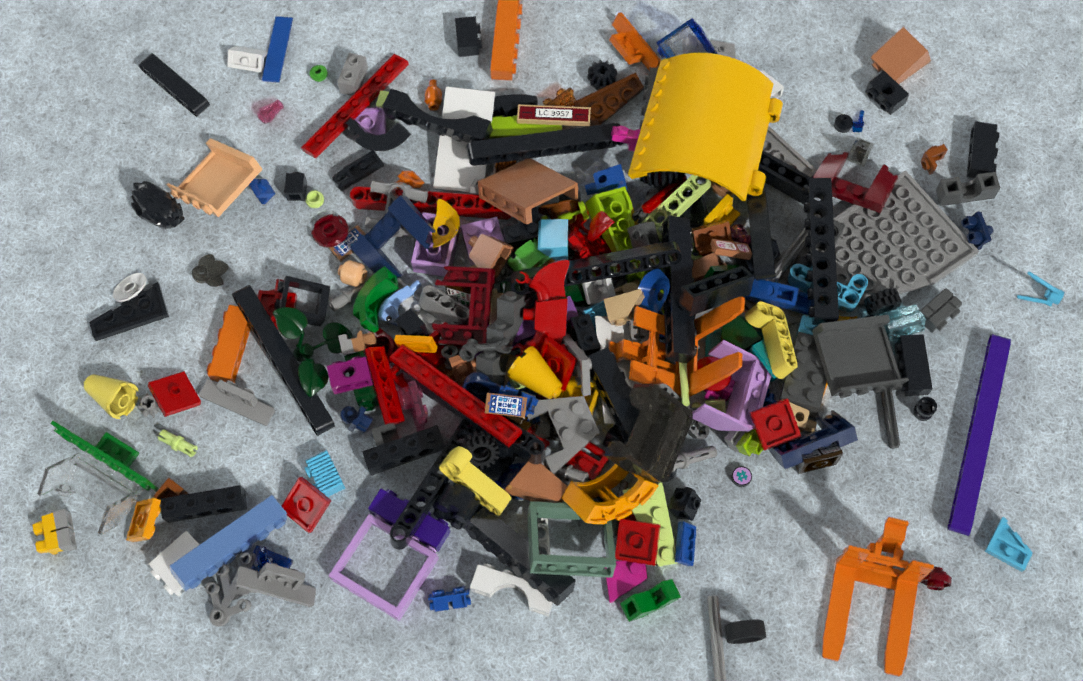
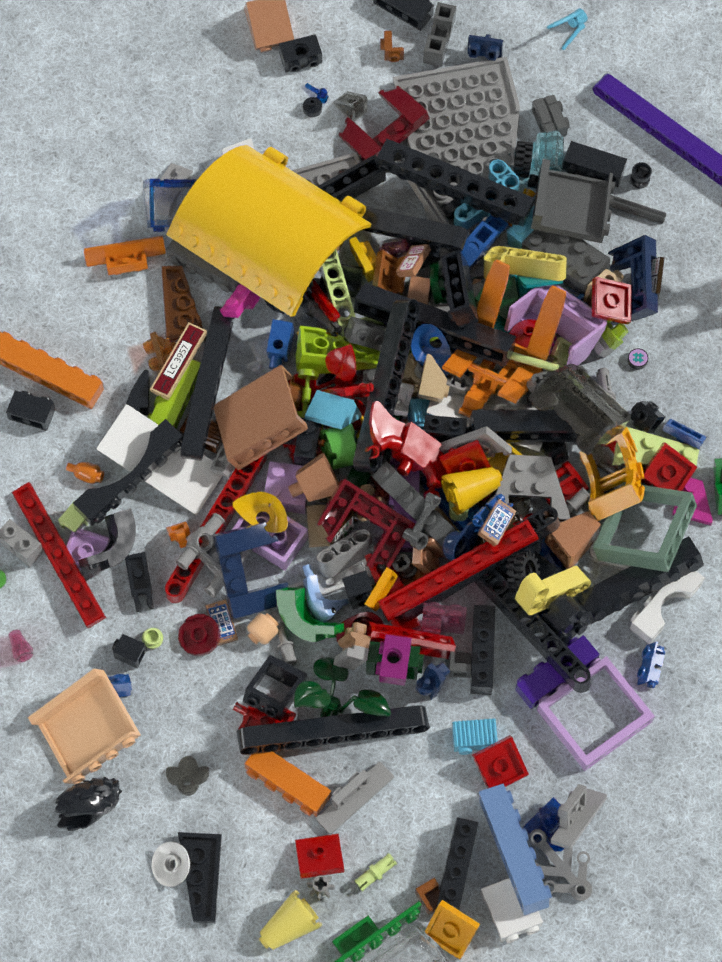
camera: 70 degrees left, 0 degrees up
black gear [587,59,617,90] -> none

